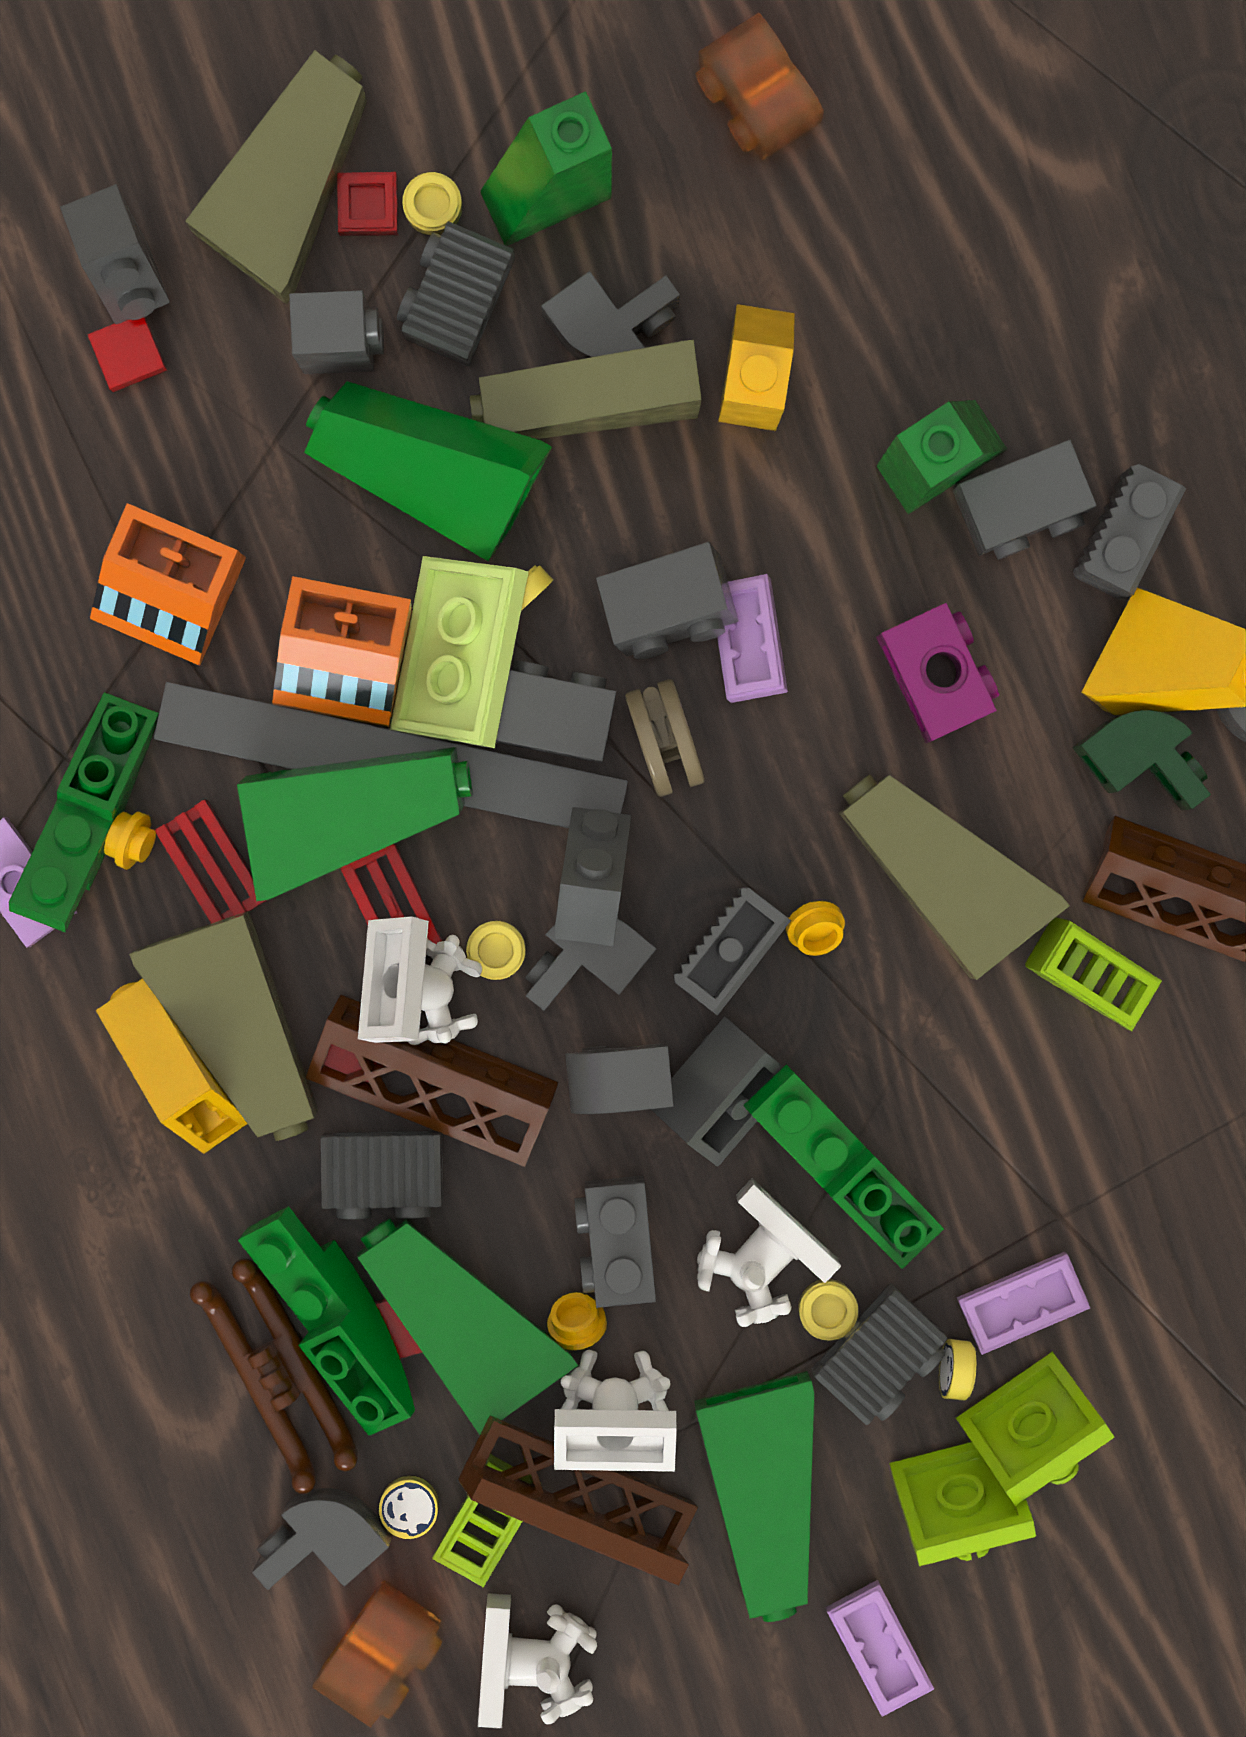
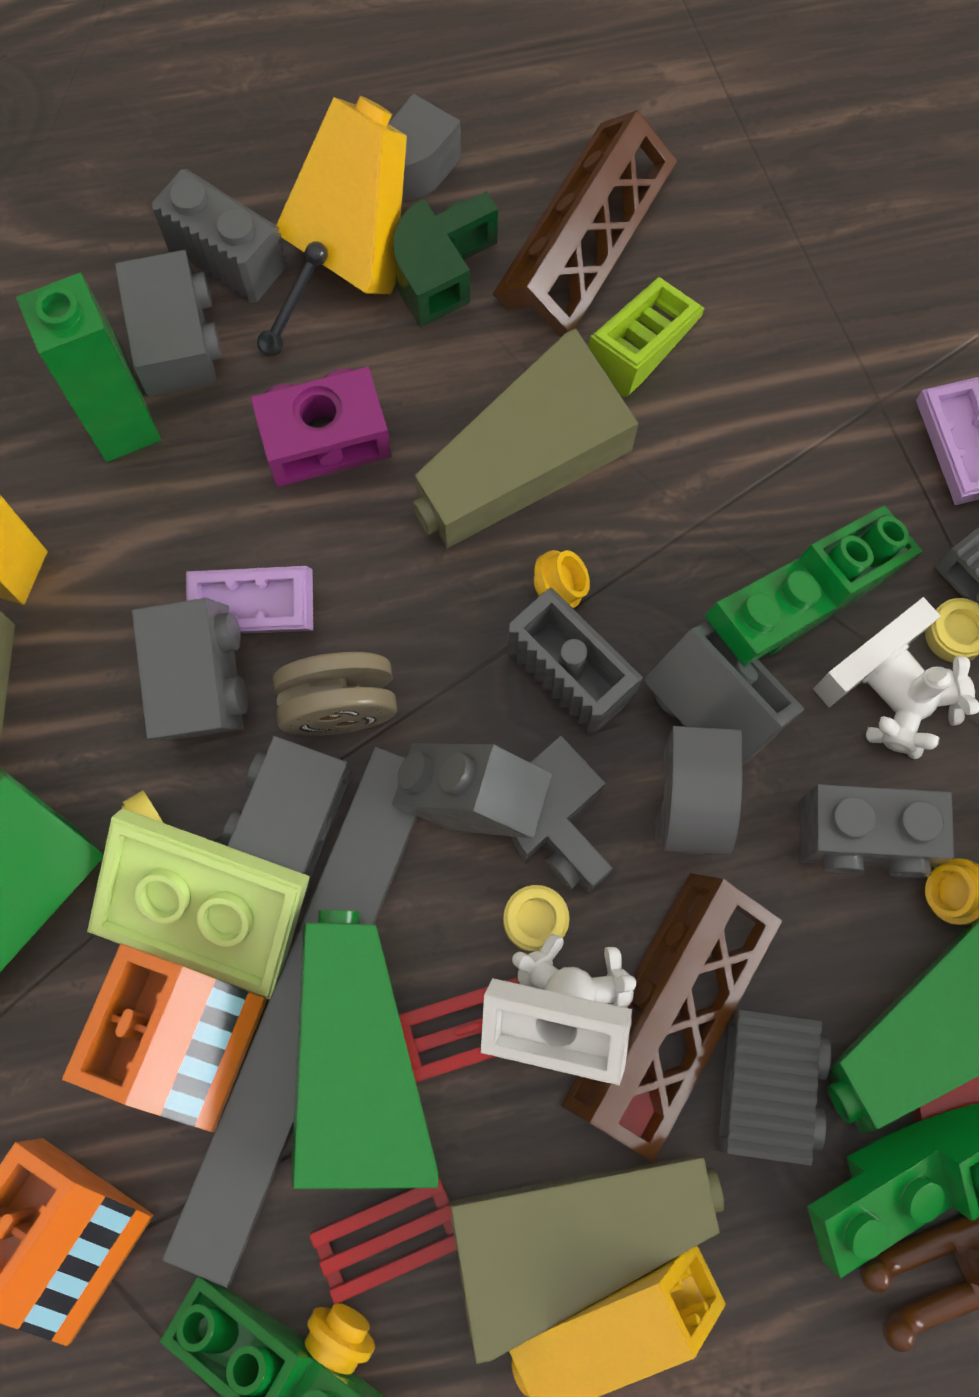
camera: 80 degrees left, 15 degrees down
none -> black hinge [257,241,328,356]

